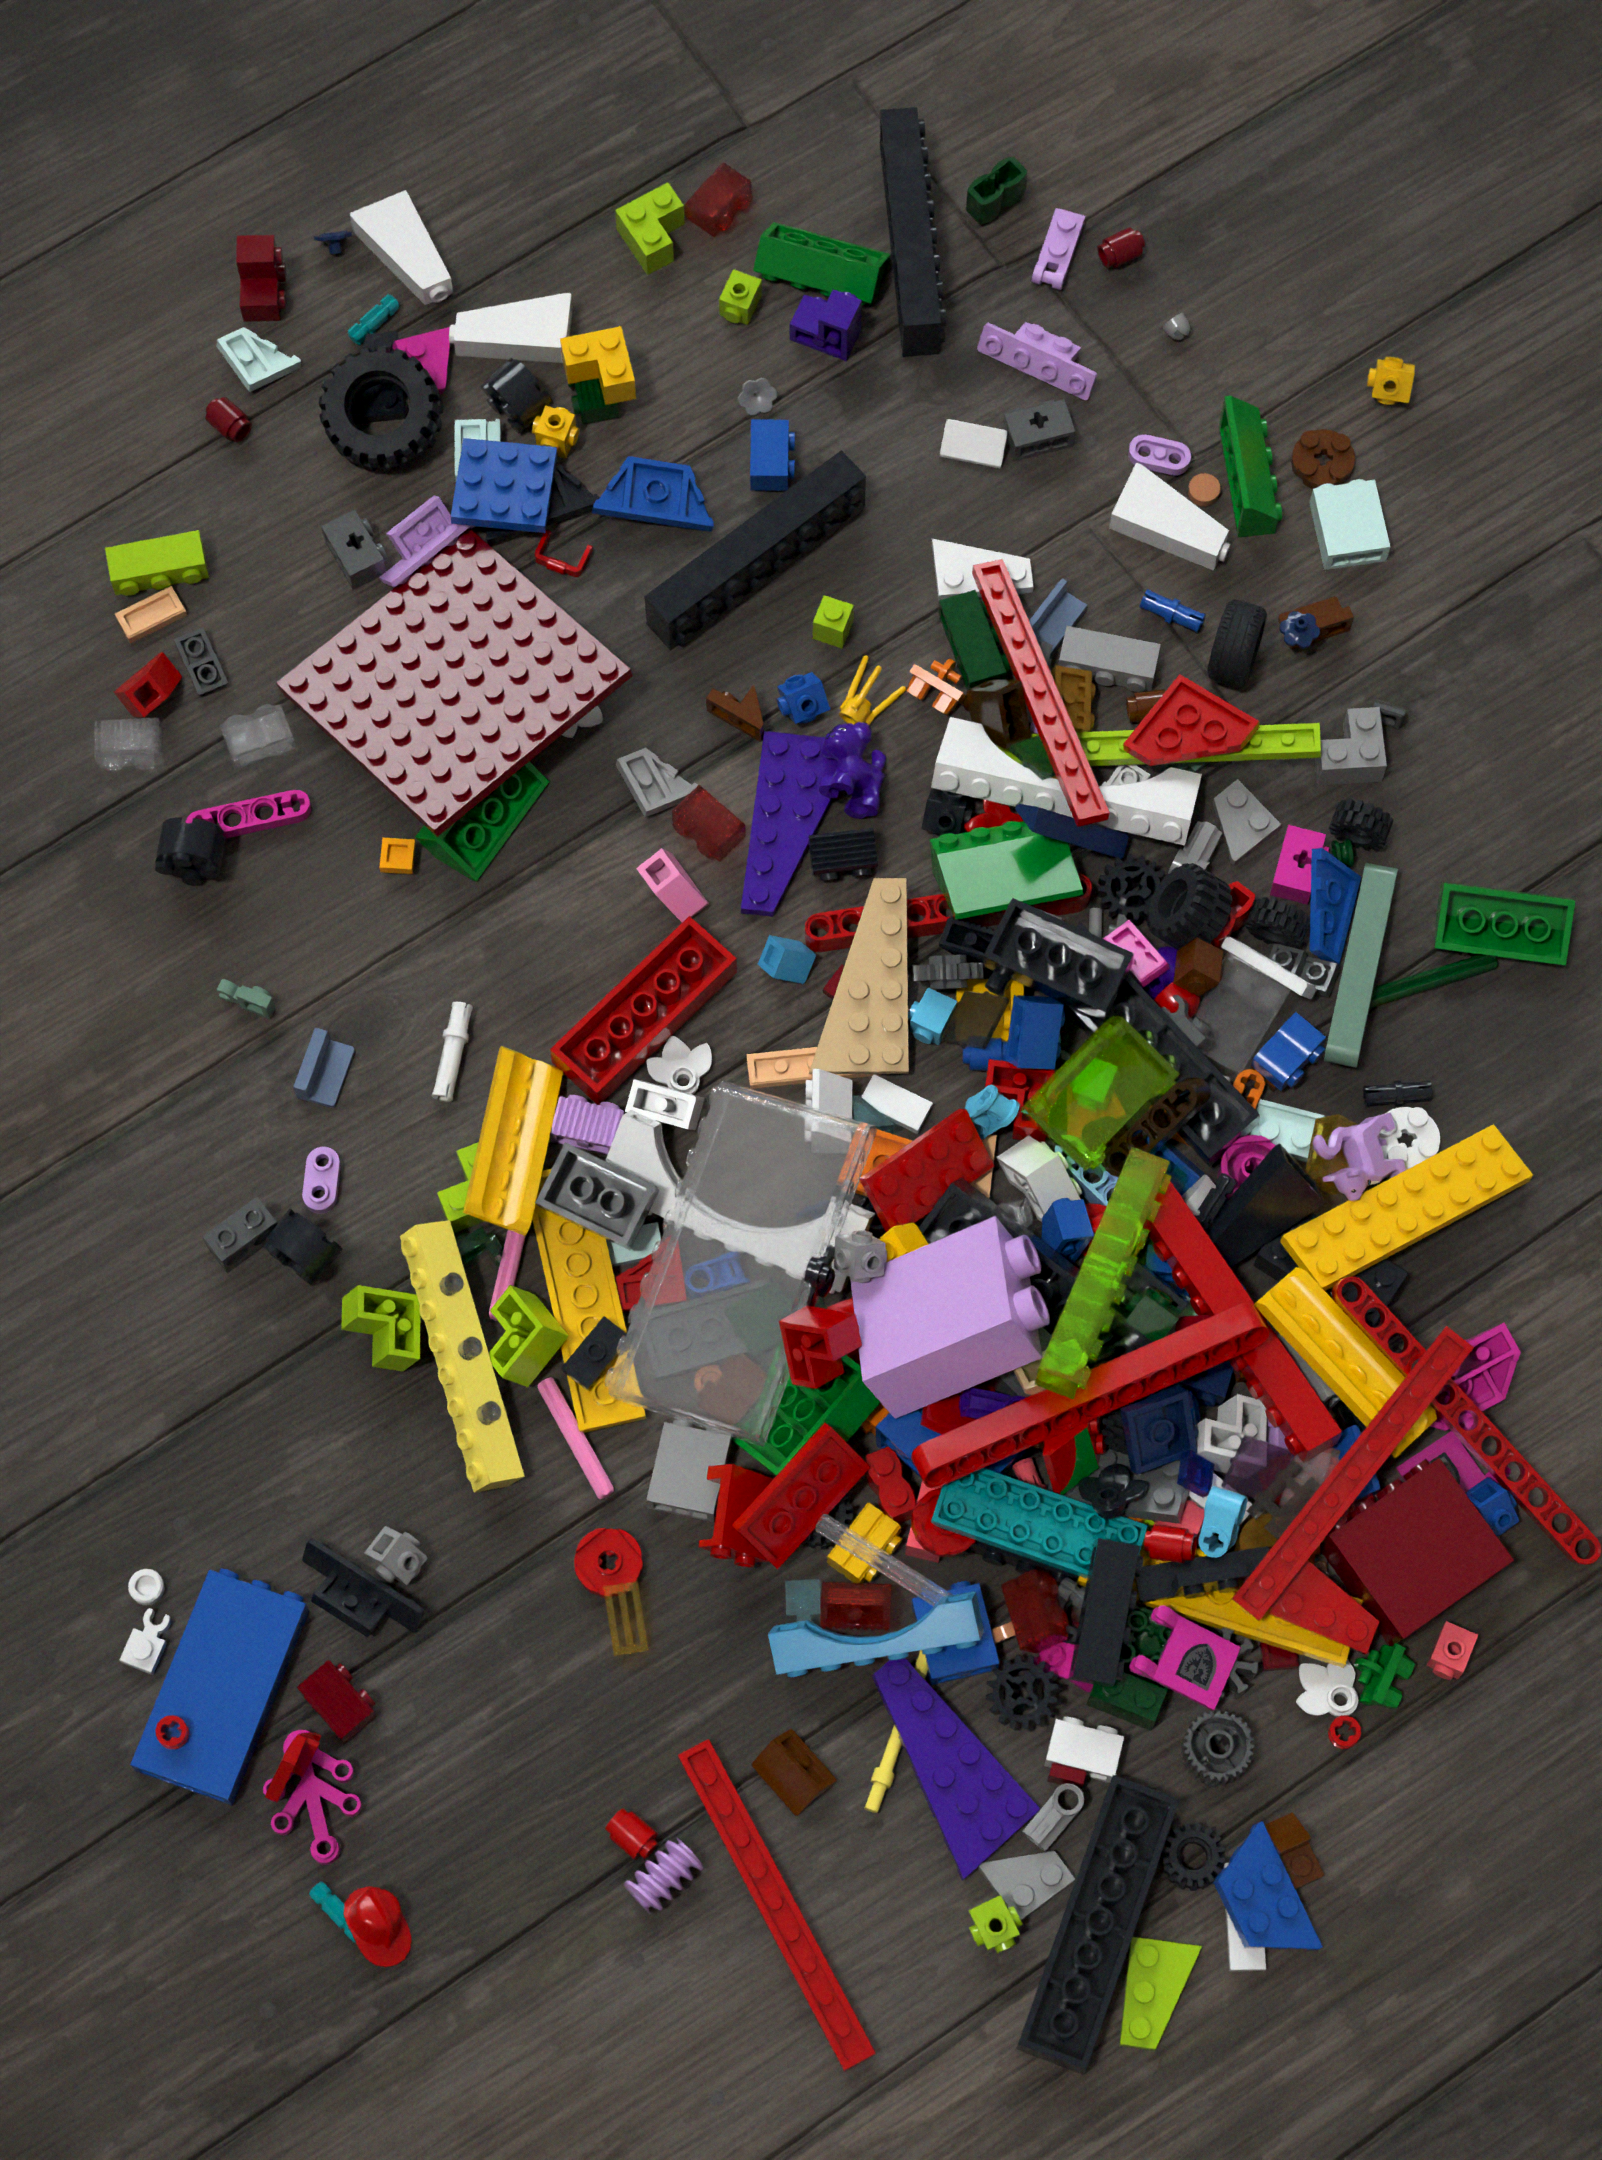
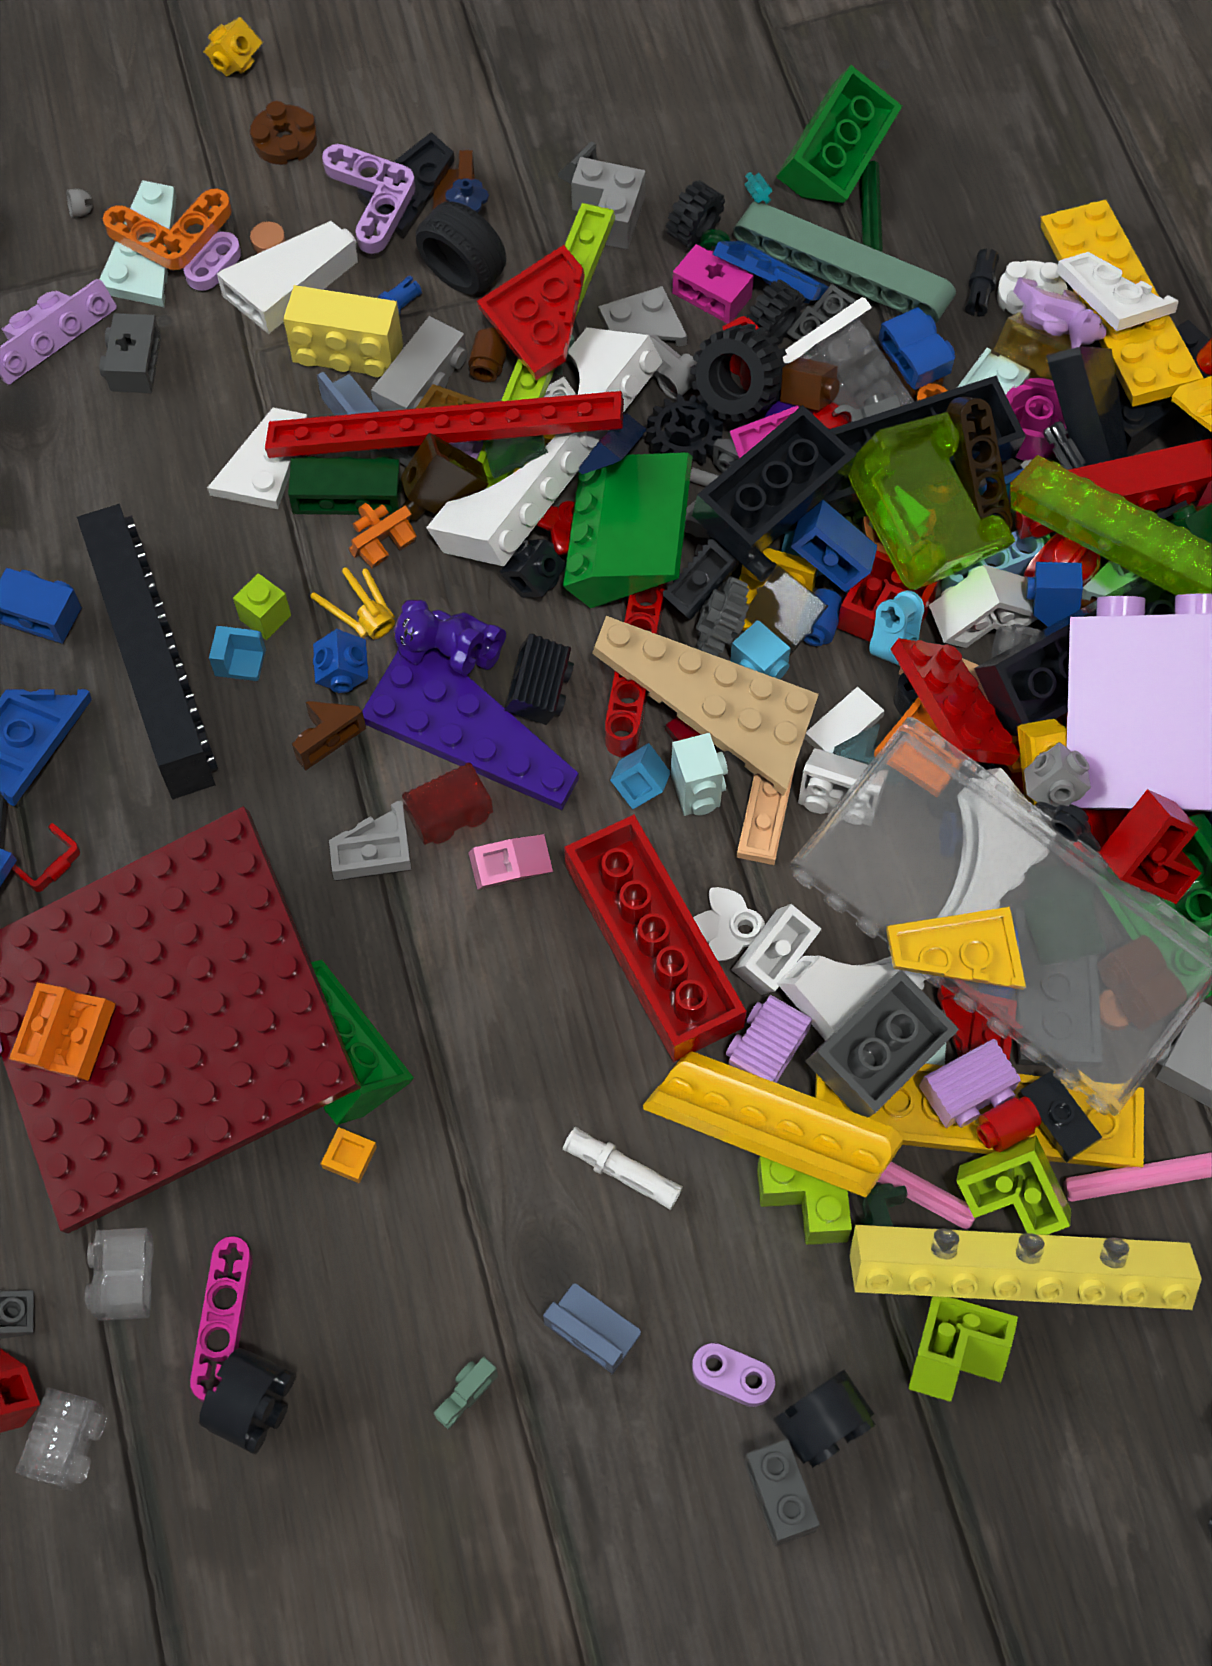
camera: 70 degrees left, 5 degrees down
white slope [939,419,1008,469] -> none
green slope [1219,396,1282,538] -> none
light aqua brick [1309,479,1390,570] -> none
none -> orange slope [9,982,116,1081]
none -> light aqua wing [99,180,176,307]
none -> orange beam [103,189,232,270]
none -> dark azure panel [209,626,266,681]
none -> light yellow brick [283,285,403,377]
none -> lavender beam [322,144,415,254]
none -> black wing [357,132,455,239]
none -> light aqua brick [671,733,728,816]
none -> teal axle [744,172,772,204]
none -> yellow wing [886,907,1026,990]
none -> lavender brick [919,1039,1021,1128]
none -> red brick [976,1096,1042,1152]
none -> white wing [1057,252,1178,331]

